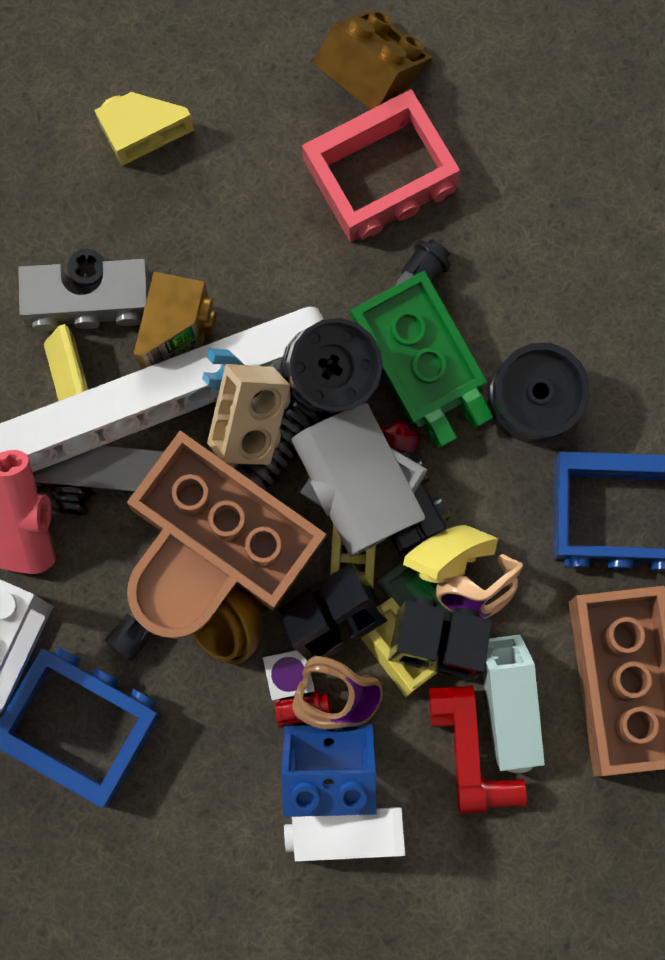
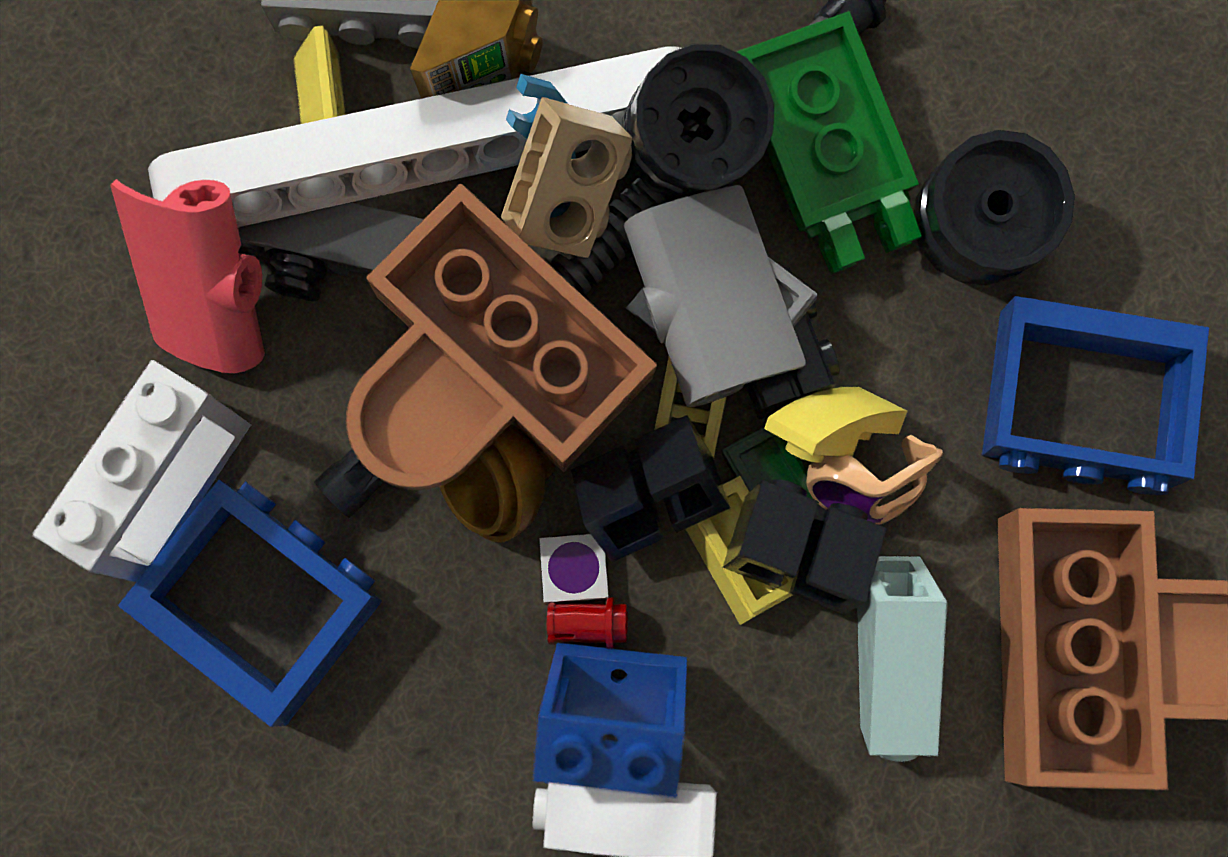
camera: 10 degrees right, 0 degrees up
medium nougat piece [292,656,383,729] -> none
dark red tile [380,421,421,453] -> none
red beam [429,685,527,814] -> none

